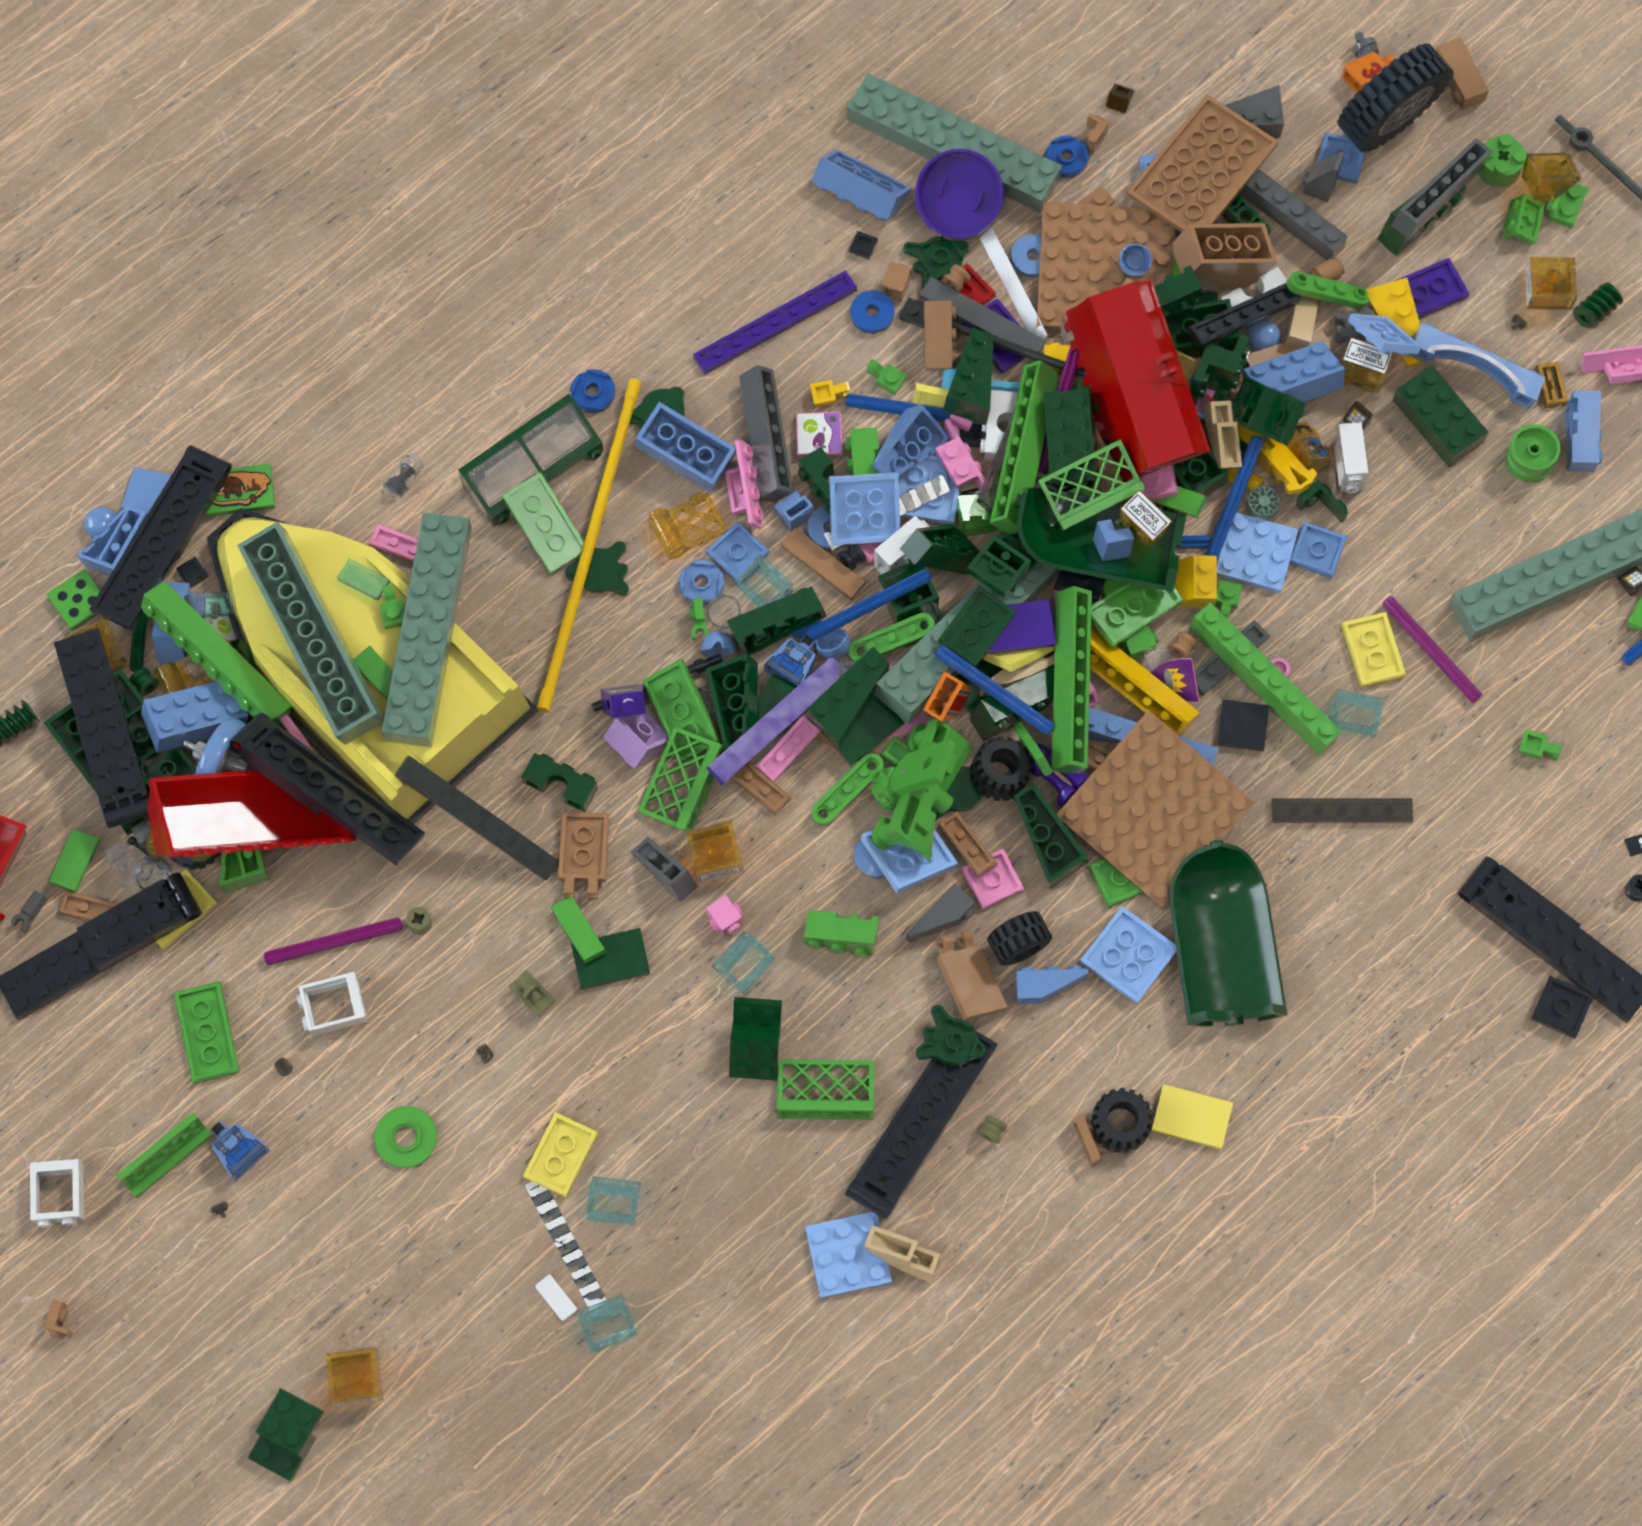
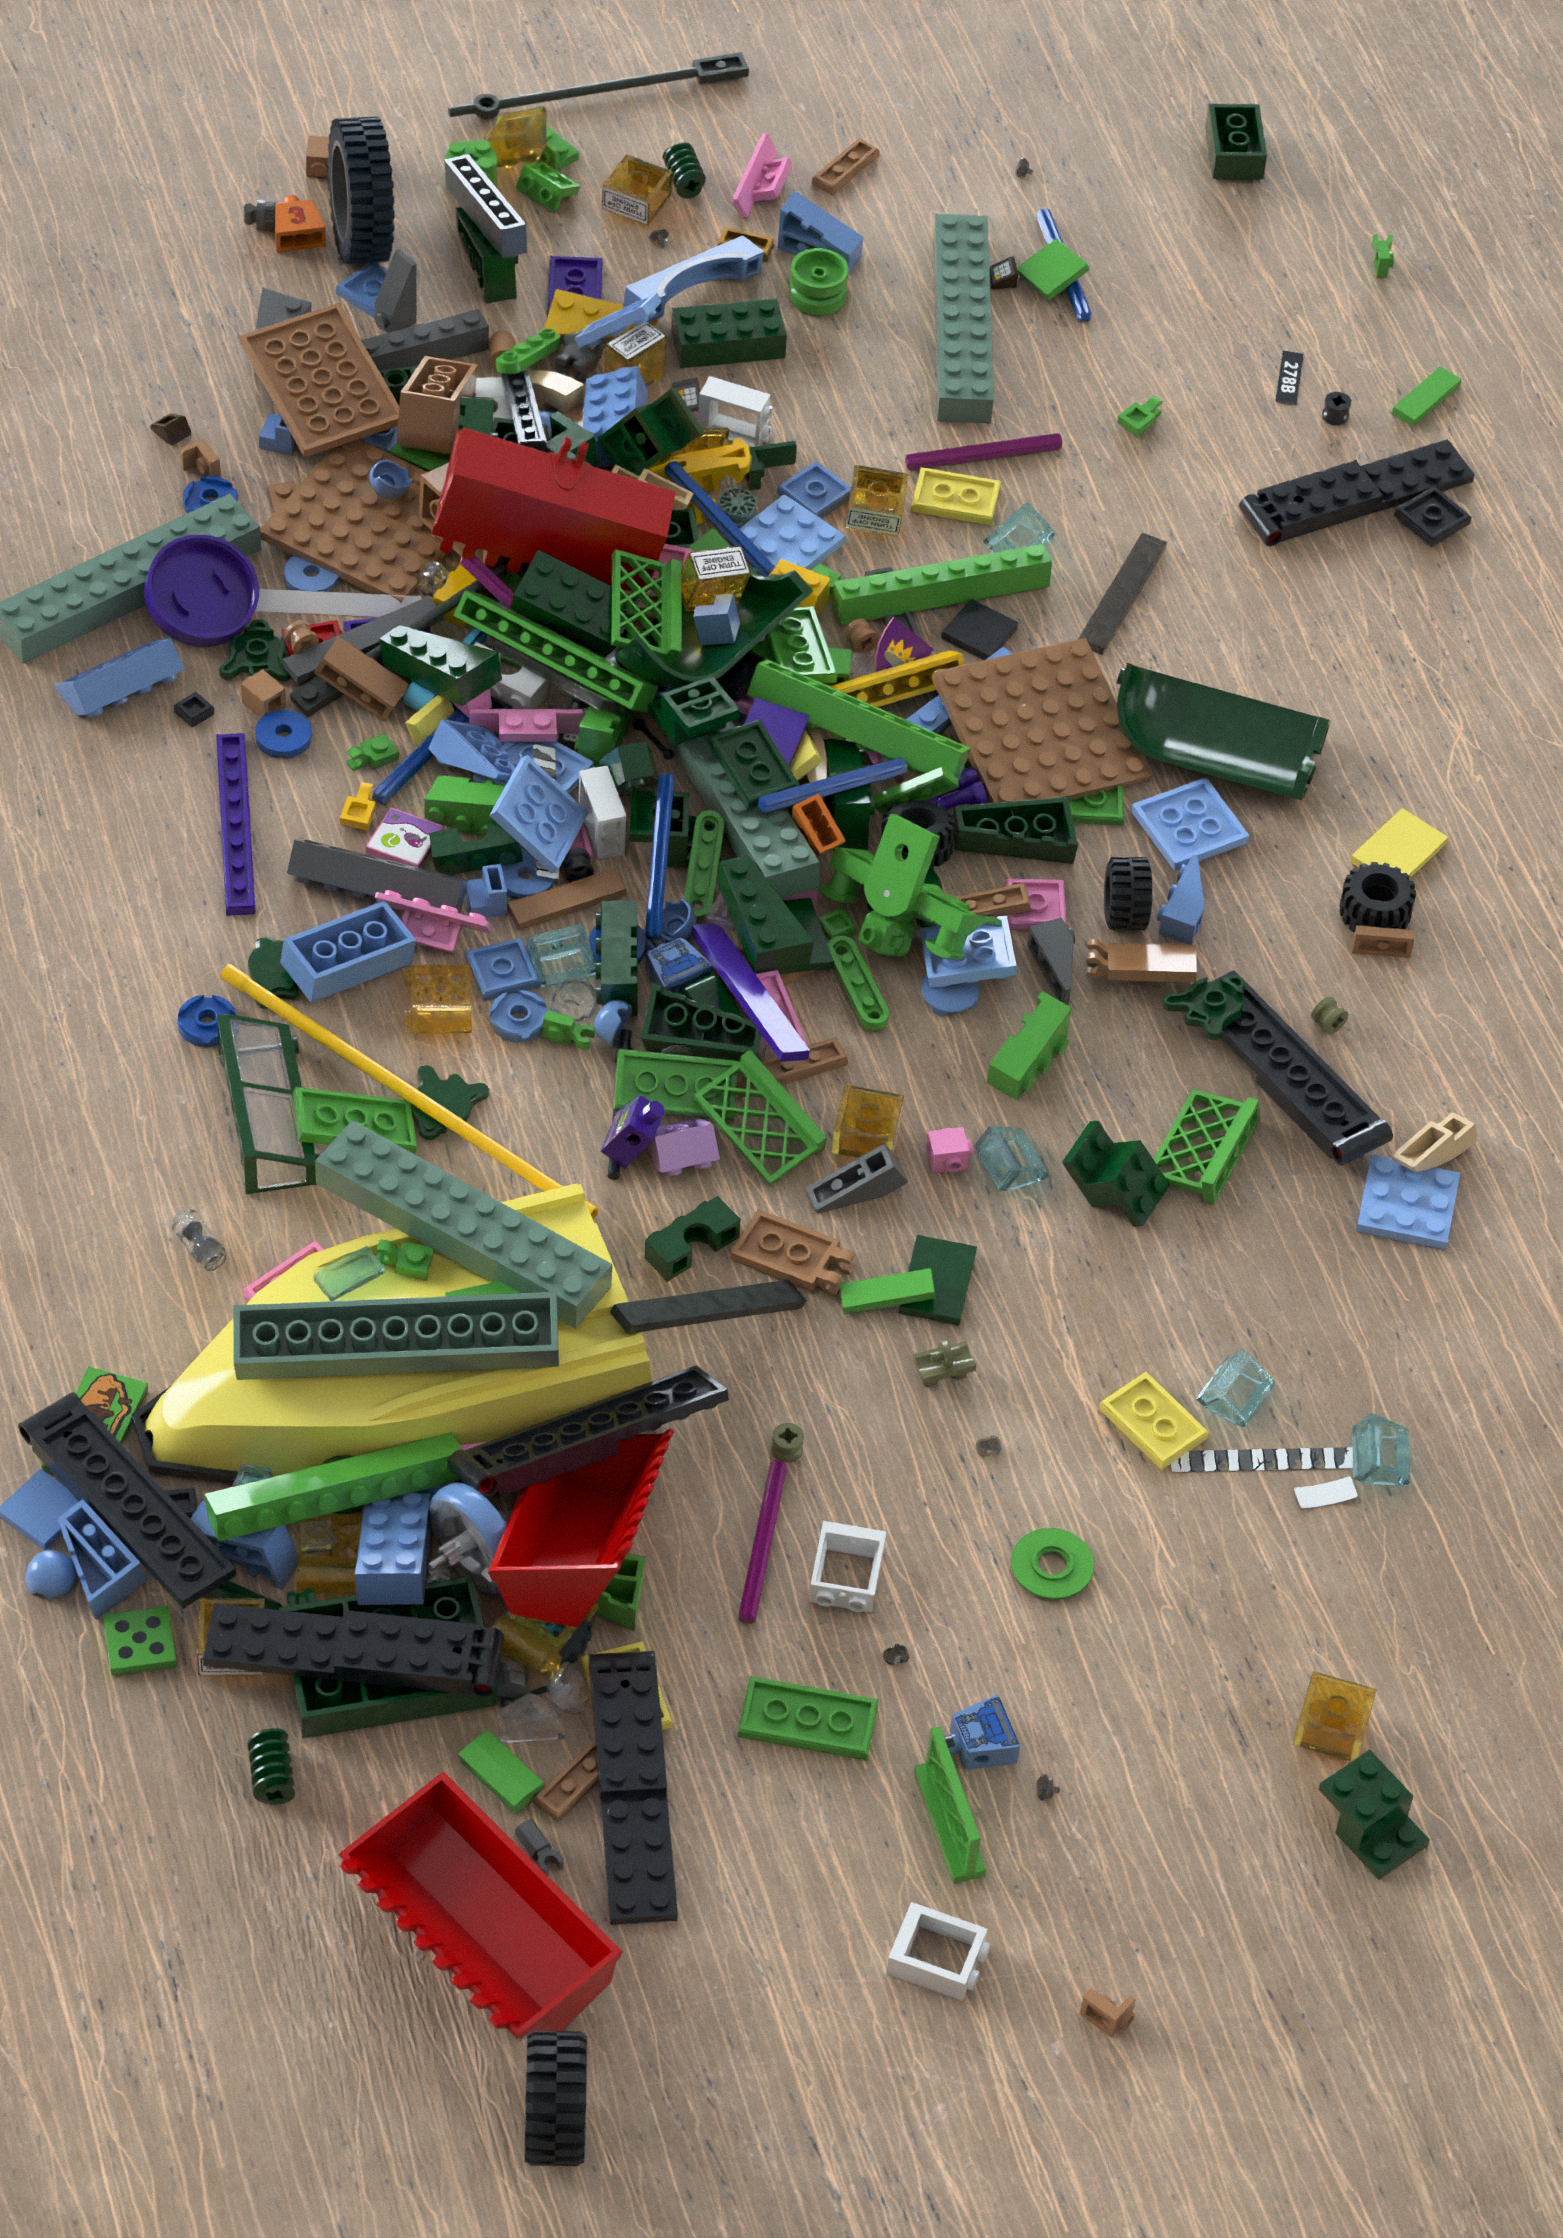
camera: 70 degrees left, 20 degrees down
none -> clear yellow brick [844,464,909,536]

